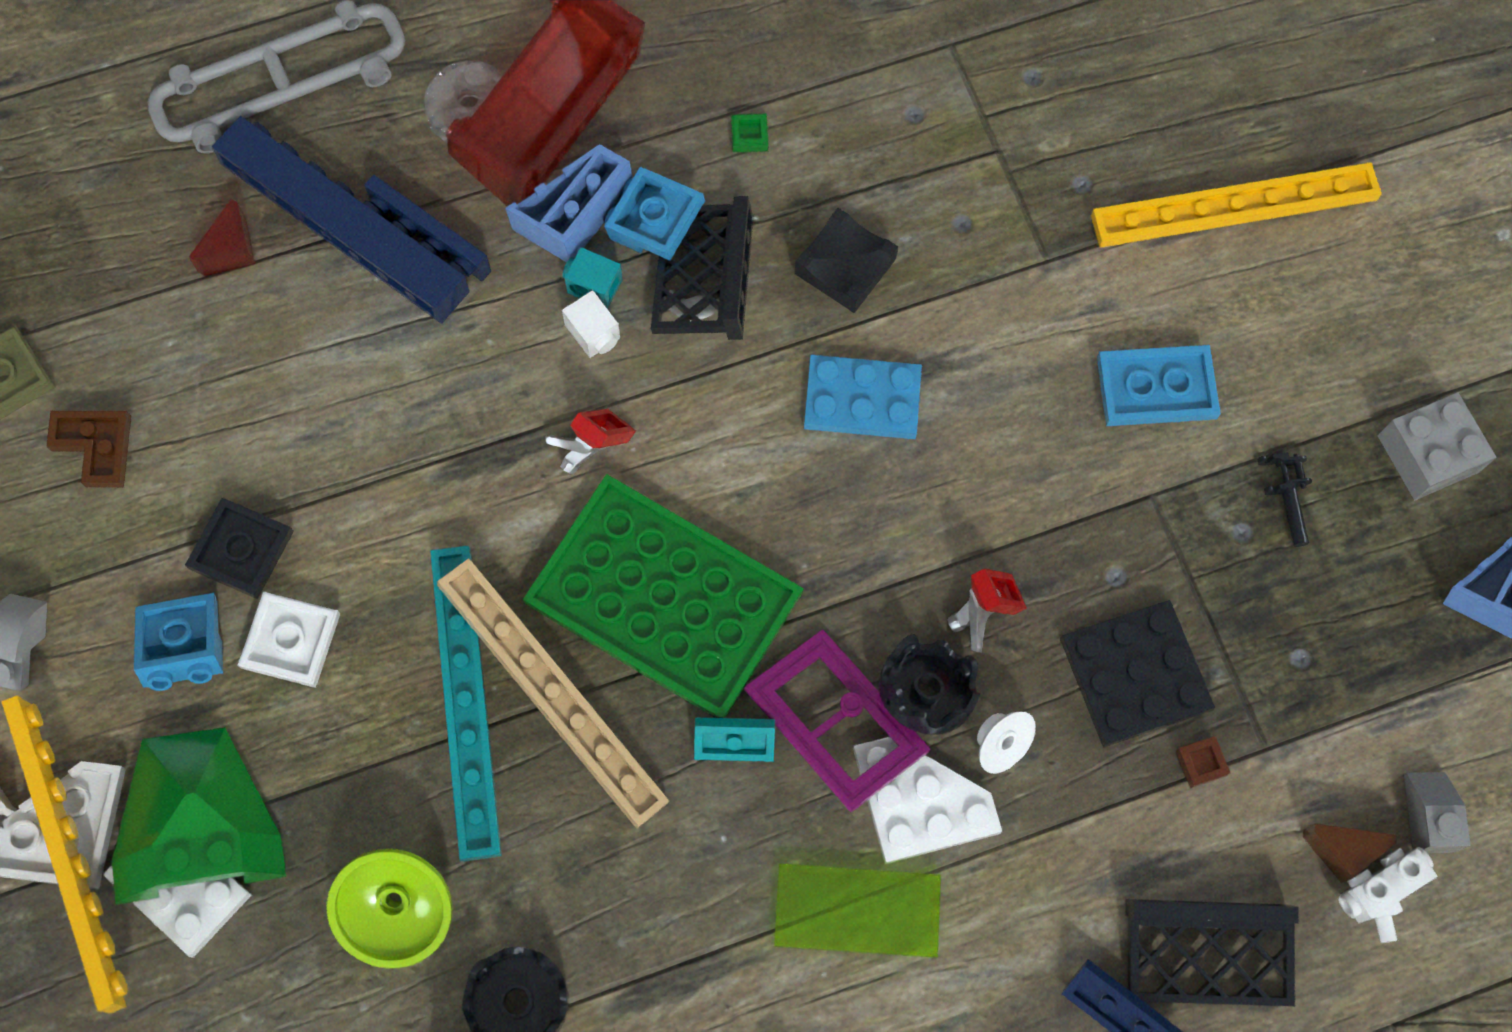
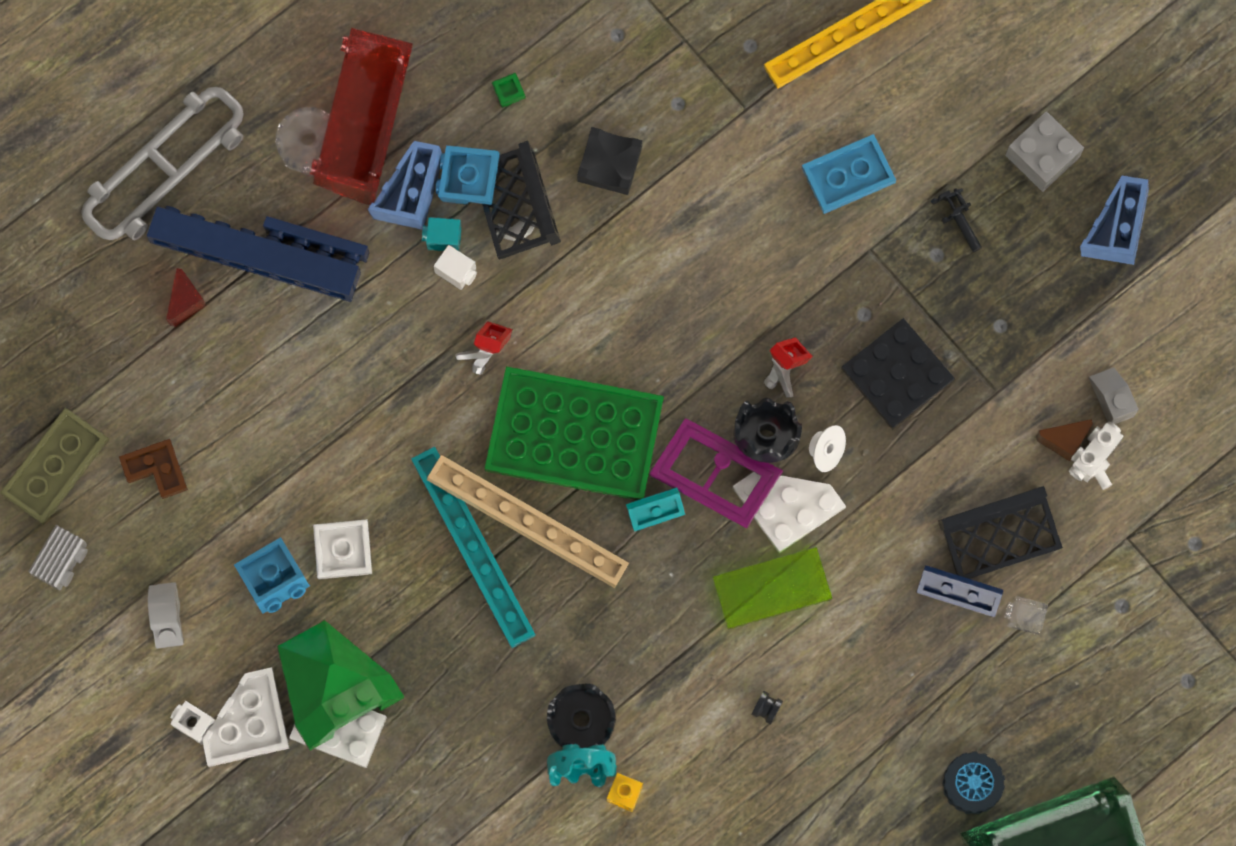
camera: 15 degrees left, 5 degrees up
yellow plate [1,695,128,1014] -> none
black plate [185,498,294,599] -> none
lime dish [327,849,453,968] -> none
dark azure plate [804,355,922,439] -> none
copper plate [1175,736,1231,788] -> none

